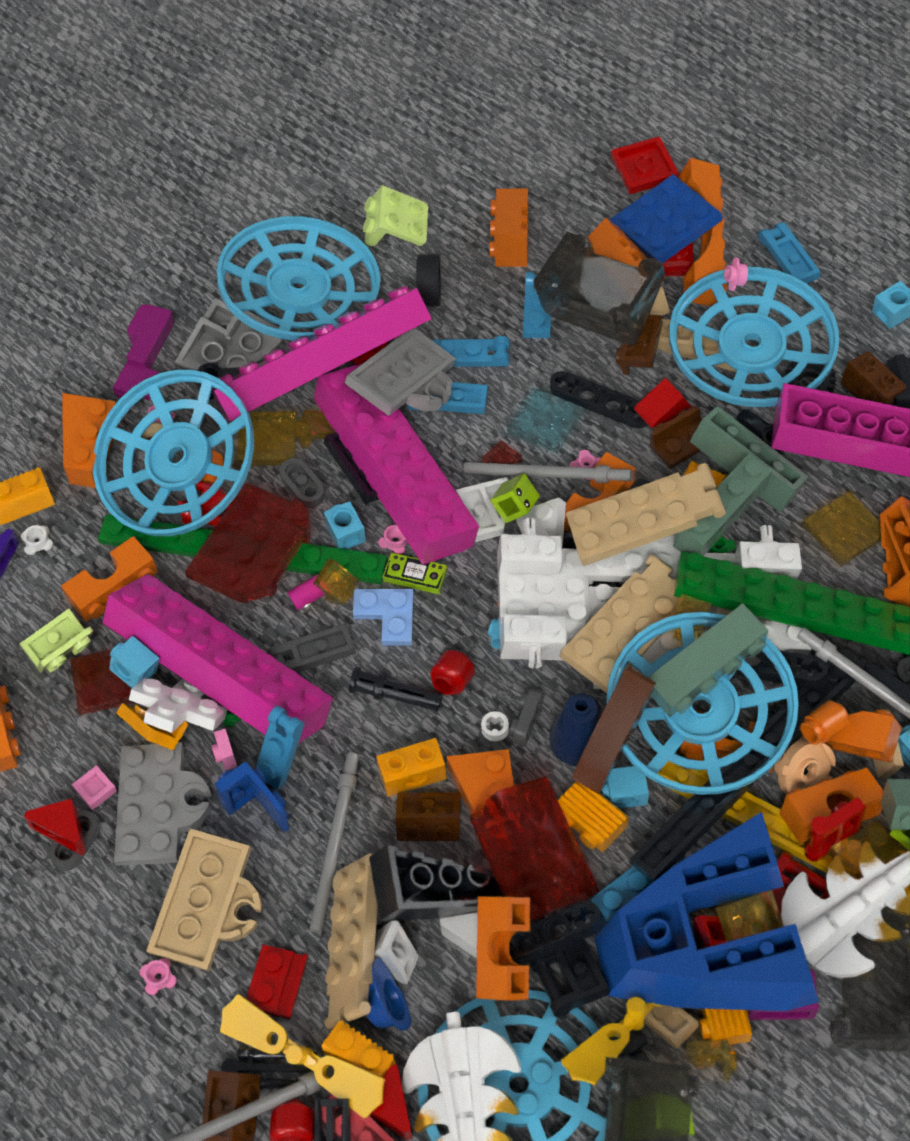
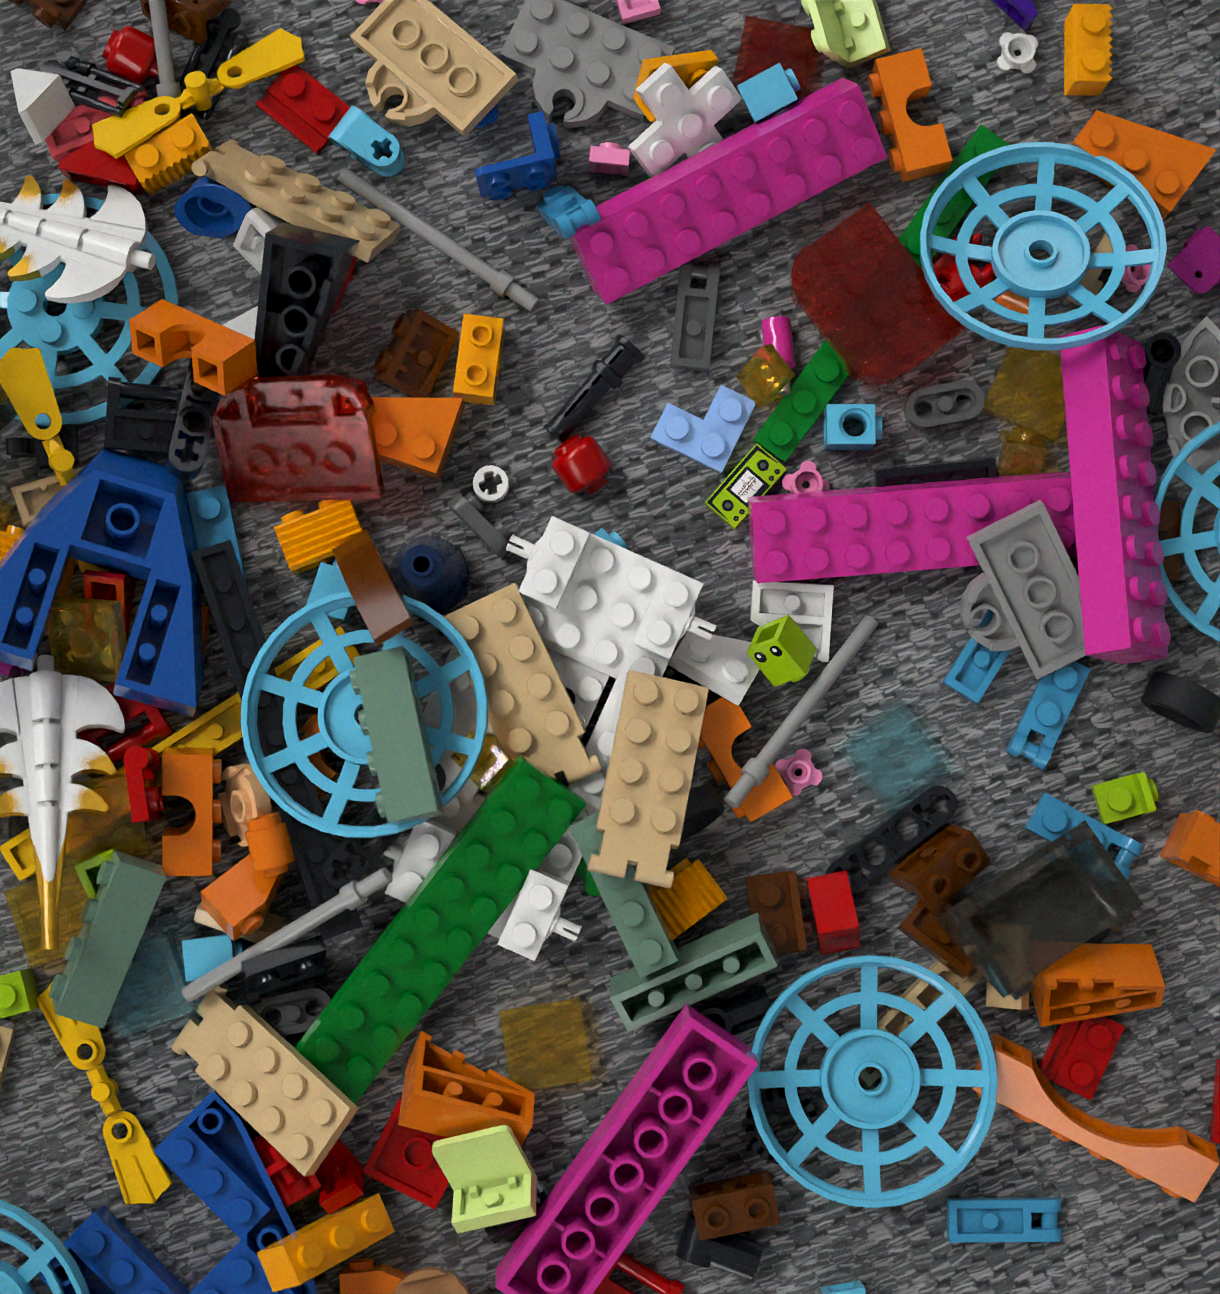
camera: 110 degrees right, 25 degrees up
clear red tile [482,440,522,464] -> none
blue plate [610,175,723,266] -> none
bright pink plate [724,257,748,291] -> none
none -> medium azure piece [328,106,405,177]
none -> reddish brown bracket [888,823,990,912]
none -> lime bracket [1091,772,1158,825]

